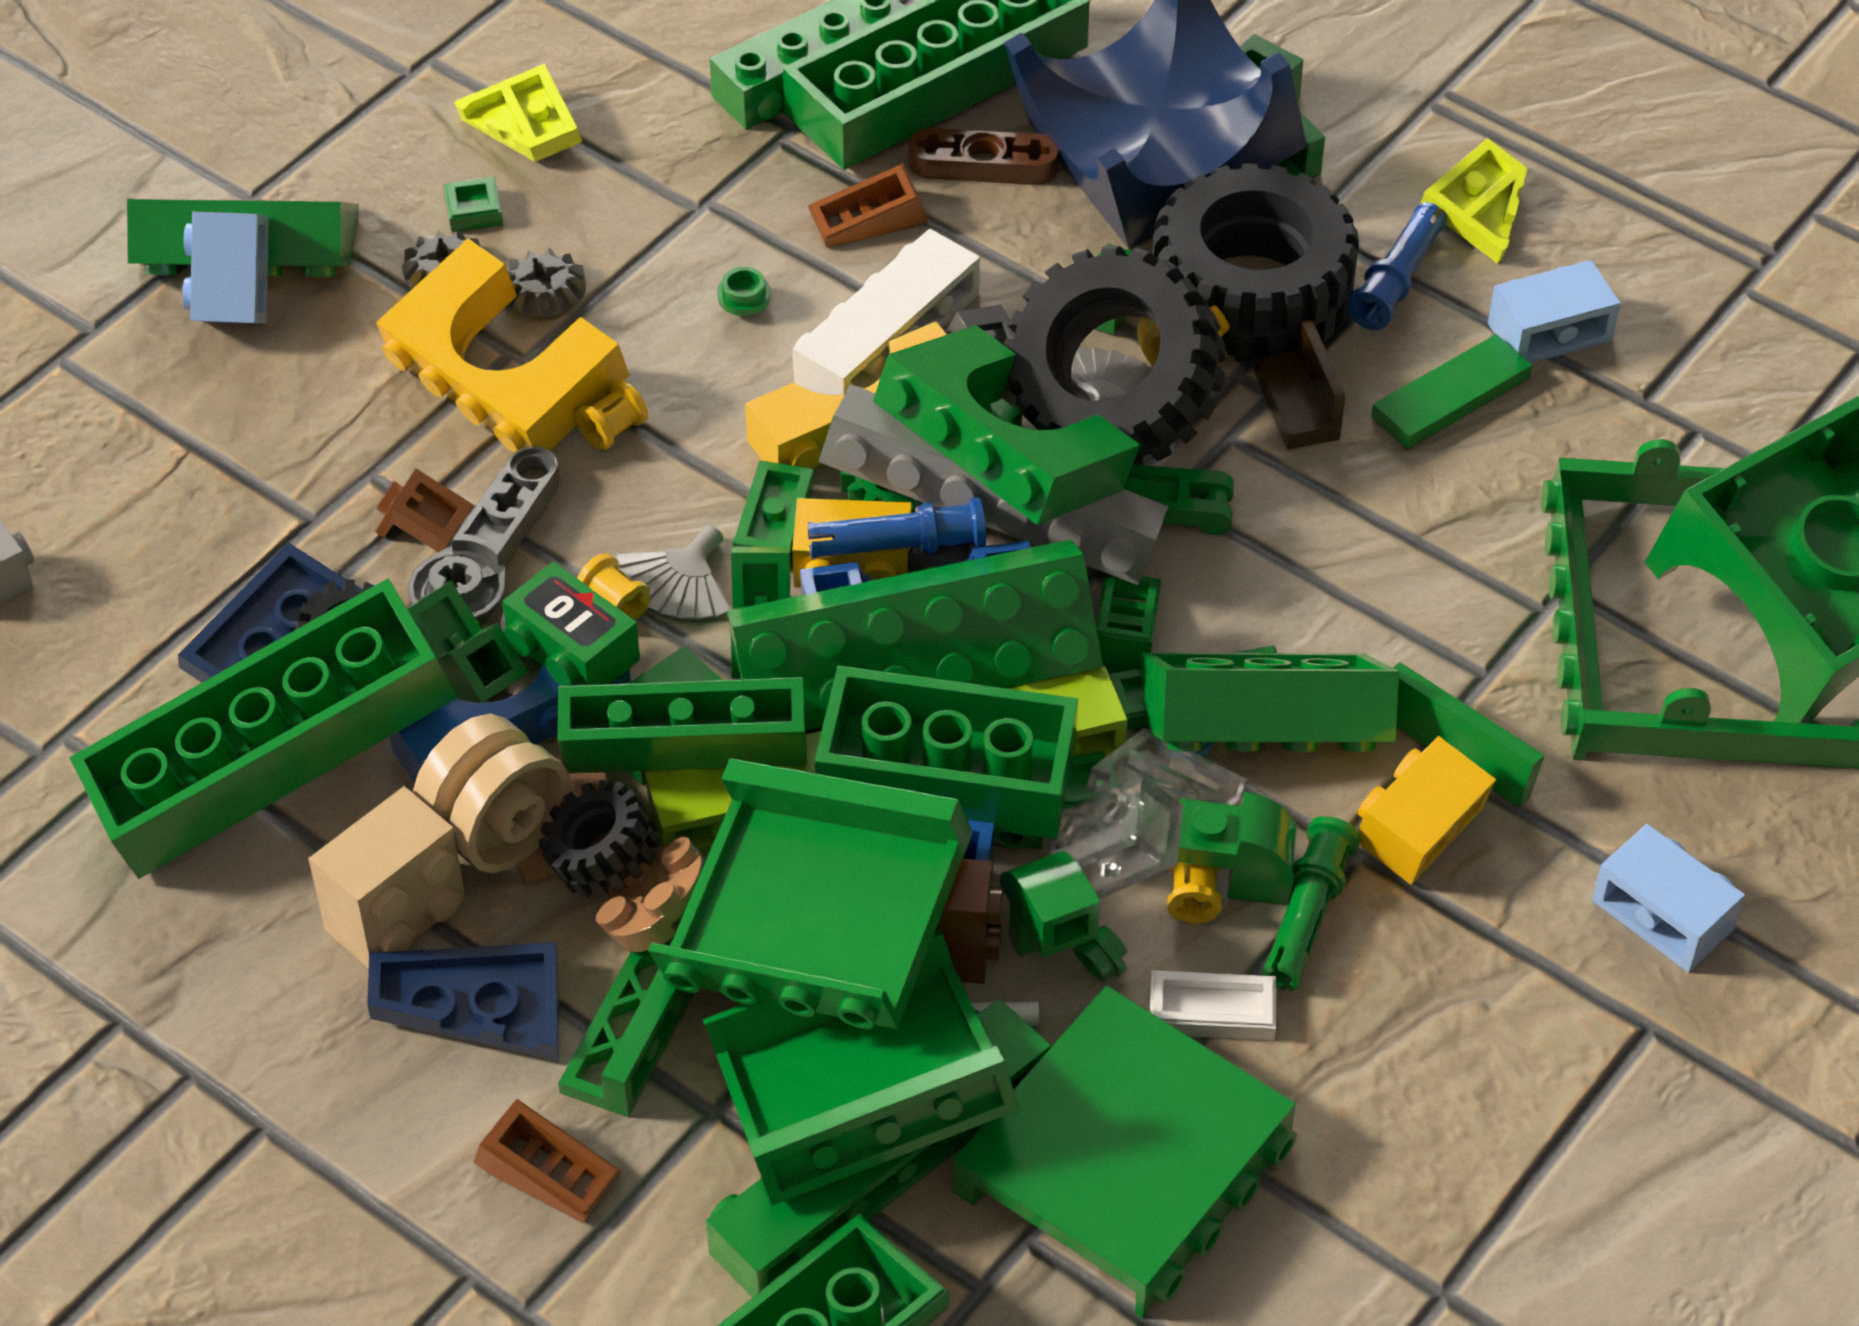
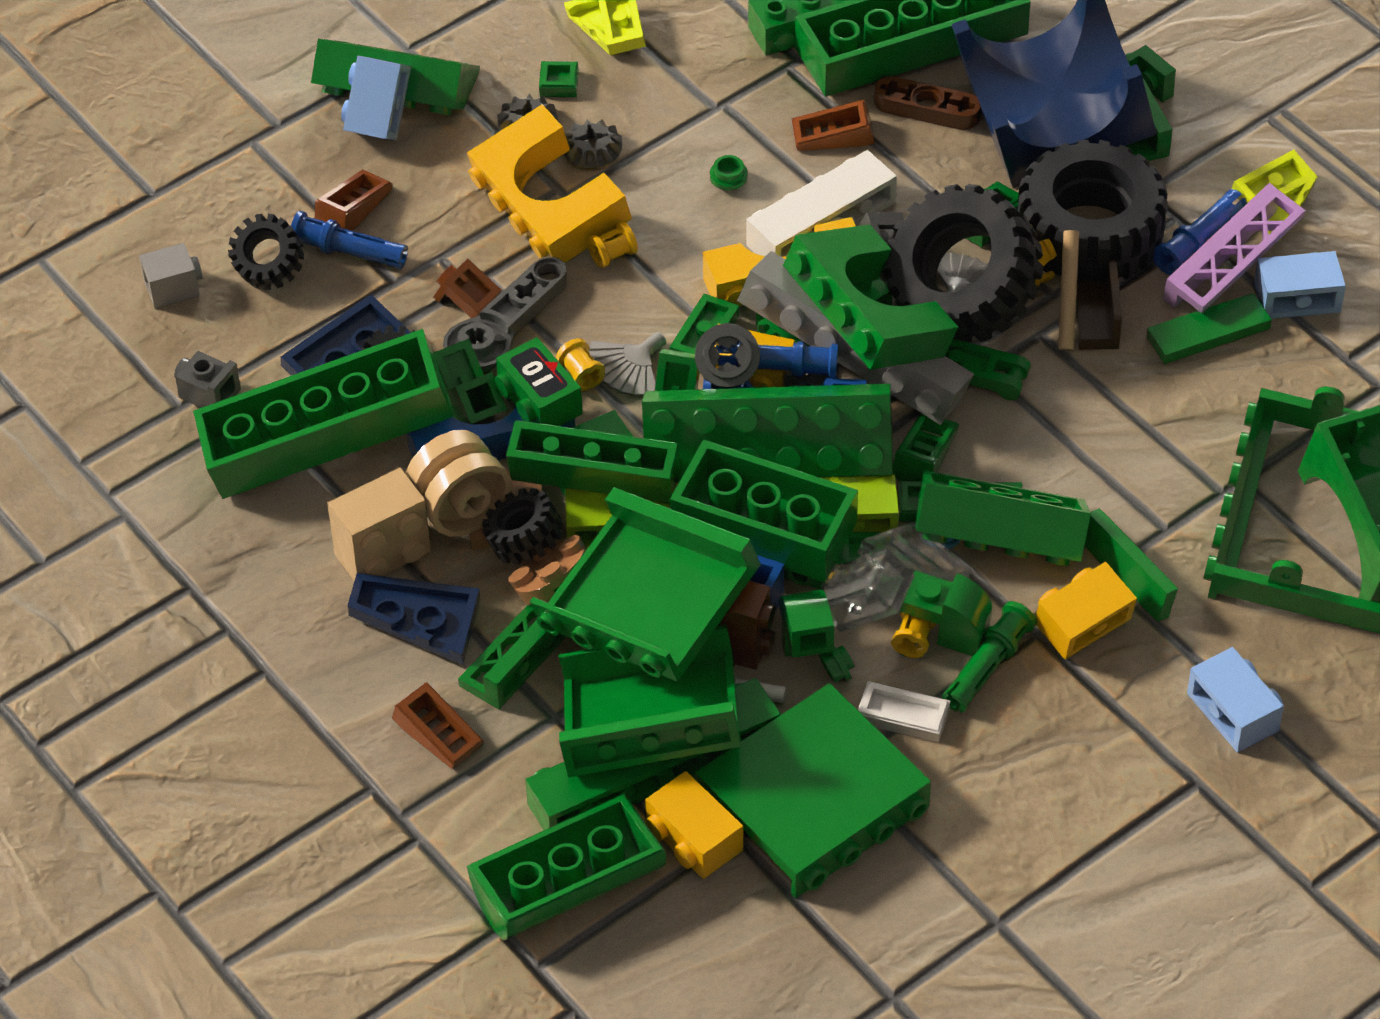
camera: 15 degrees right, 0 degrees up
none -> dark grey brick [174,351,241,408]
none -> black tyre [228,213,305,290]
none -> blue pin [291,211,408,269]
none -> dark orange slope [314,169,393,231]
none -> yellow brick [645,771,743,879]
none -> dark grey gear [695,323,760,388]
none -> tan bar [1058,230,1079,351]
none -> lavender fence [1163,183,1305,313]

